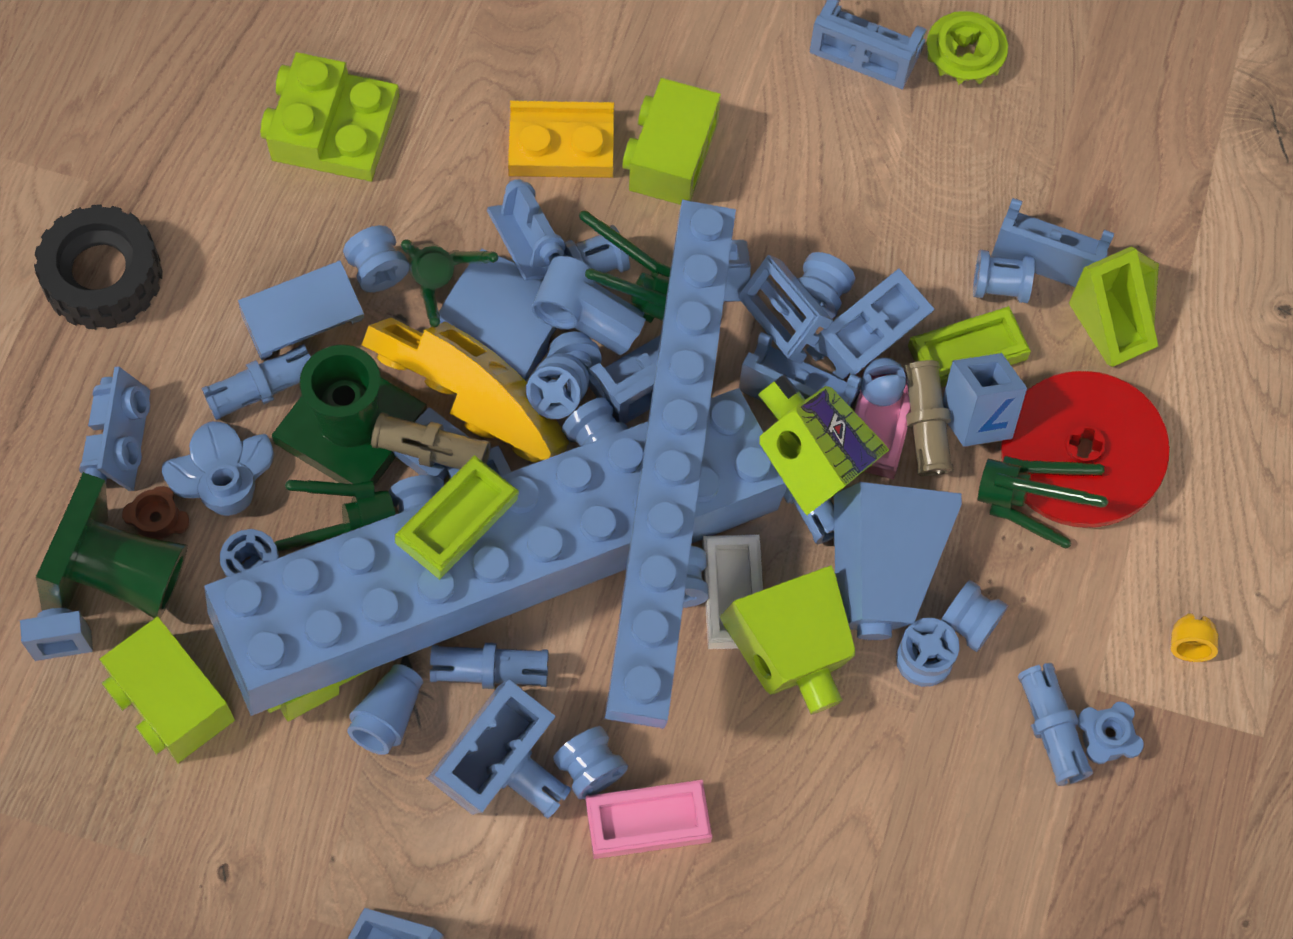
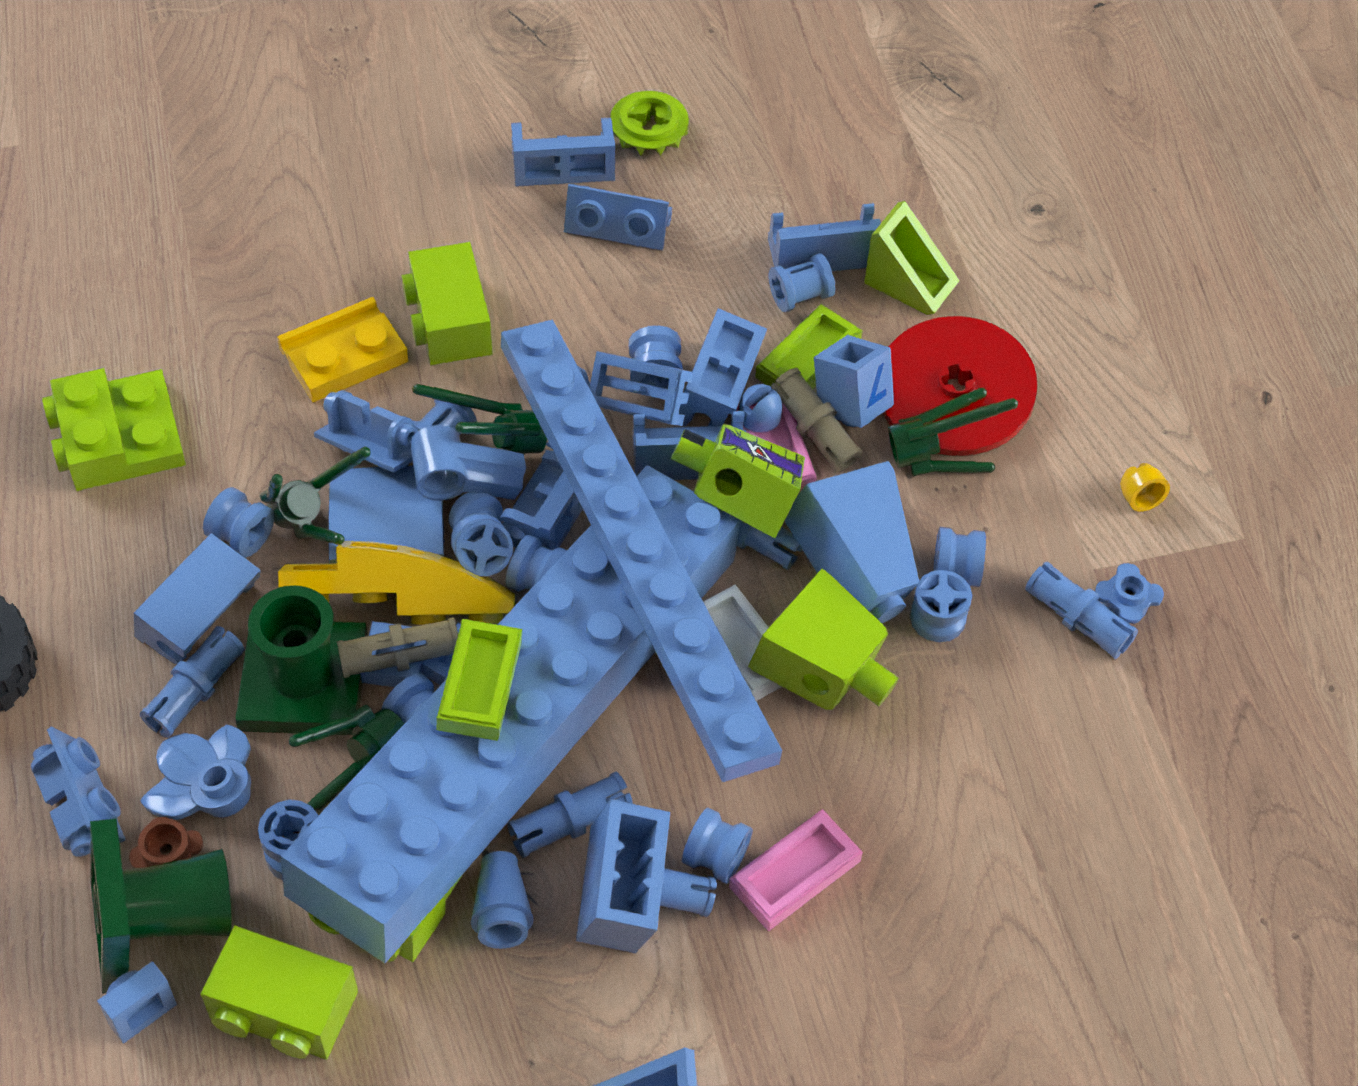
camera: 30 degrees left, 10 degrees down
none -> medium blue hinge [564,184,672,250]

